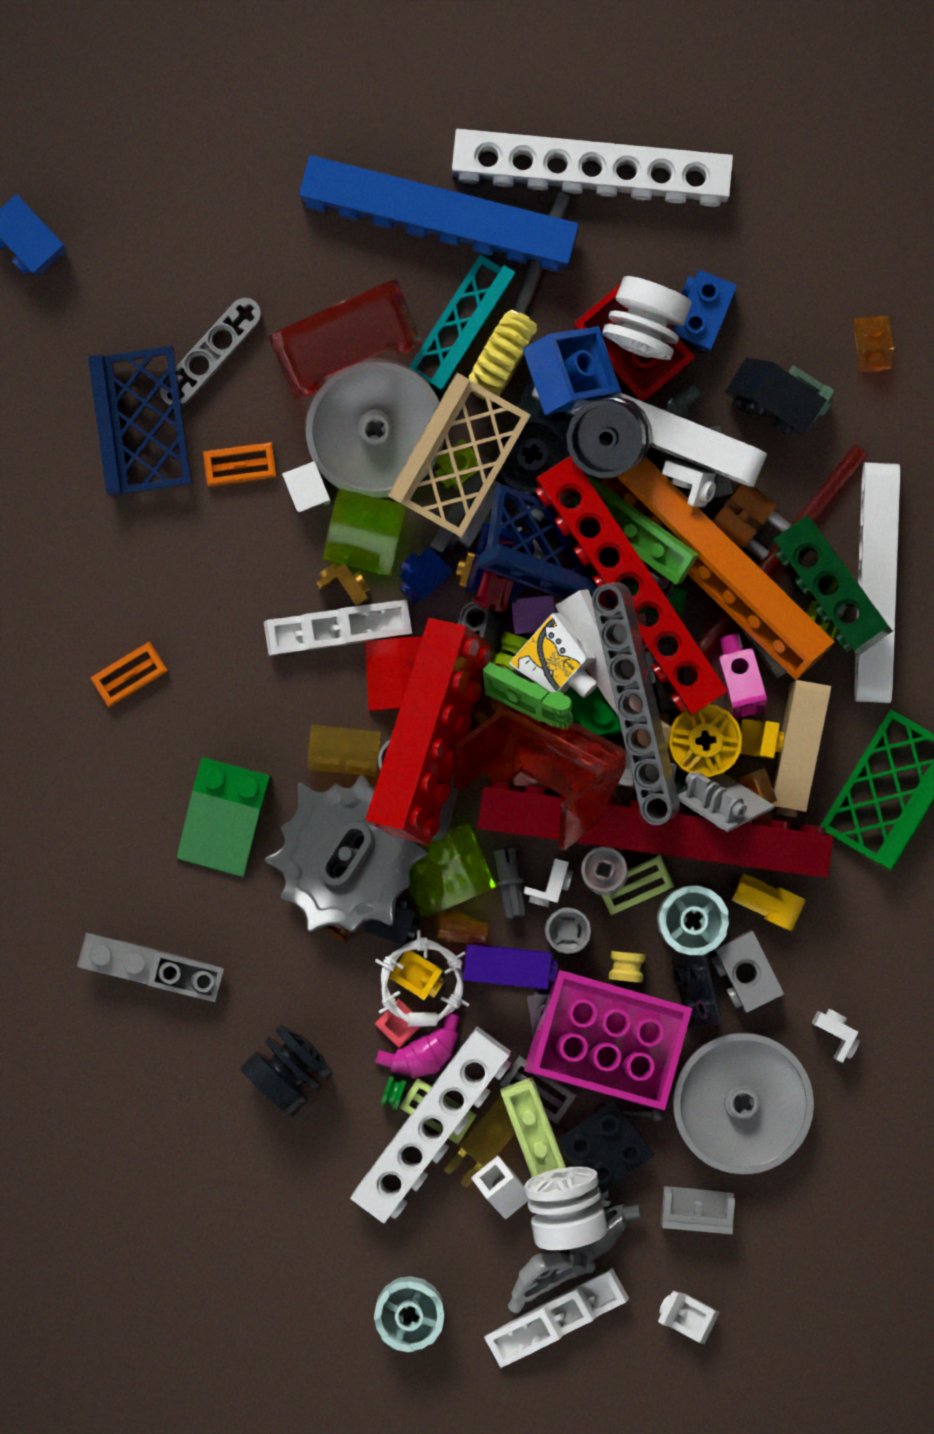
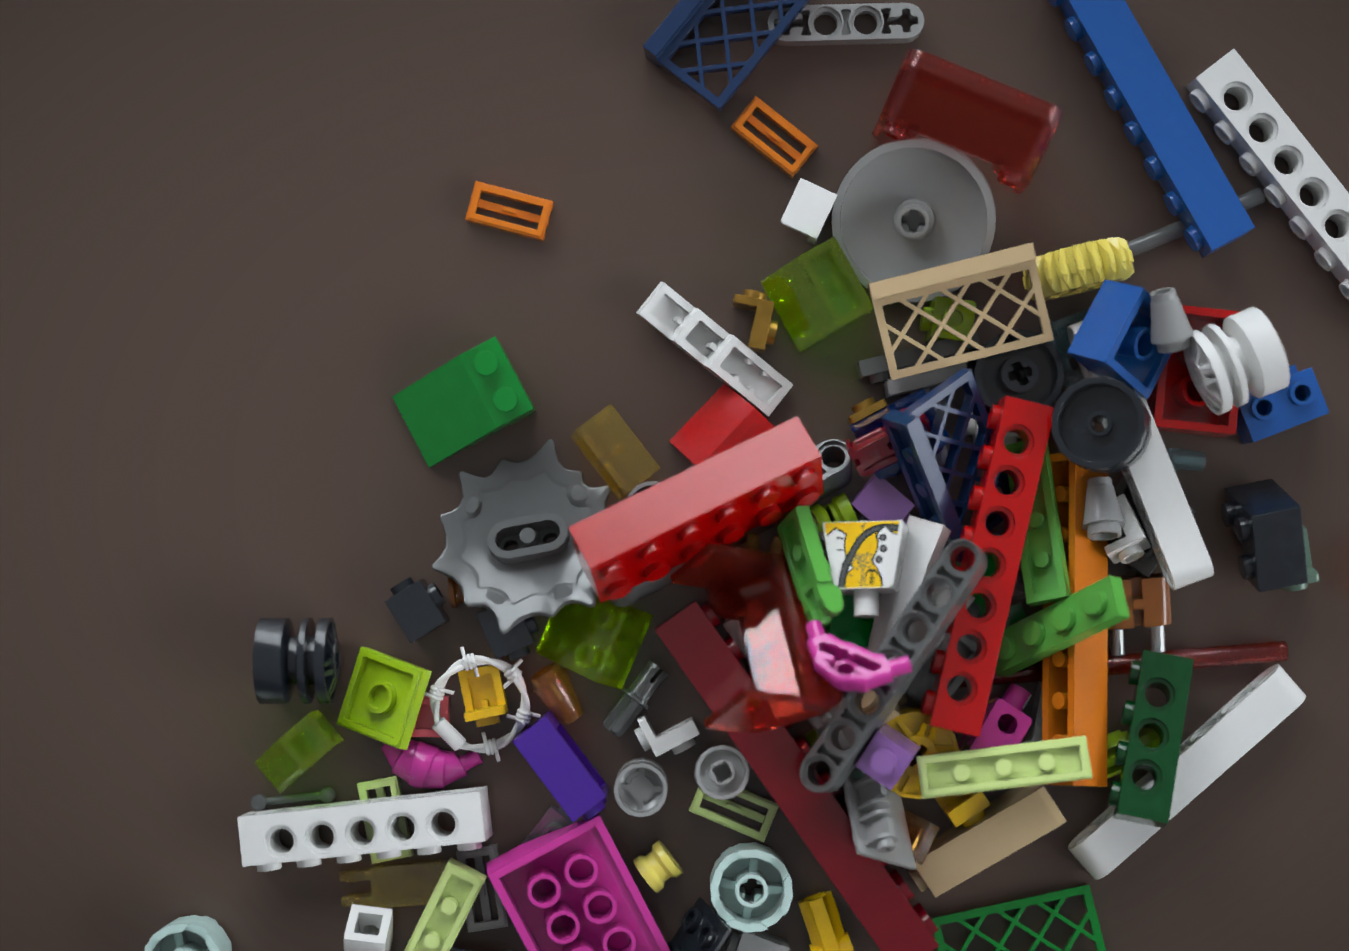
camera: 50 degrees right, 0 degrees up
light grey slope [77,932,224,1002] -> none
green bush [380,1076,406,1111] -> none
clear blue brick [399,546,453,605] -> none
teal fence [409,255,516,394] -> none
none -> dark grey hinge [250,787,335,811]
none -> clear neon green slope [254,709,344,794]
none -> lime tile [336,646,432,750]
none -> black brick [385,577,450,643]
none -> dark pink piece [805,620,912,692]
none -> medium lavender brick [855,724,921,791]
none -> yellowish green tile [916,736,1092,799]
none -> bright green plate [995,575,1130,677]
none -> light grey cone [1082,477,1125,541]
none -> light grey cone [1150,287,1194,353]

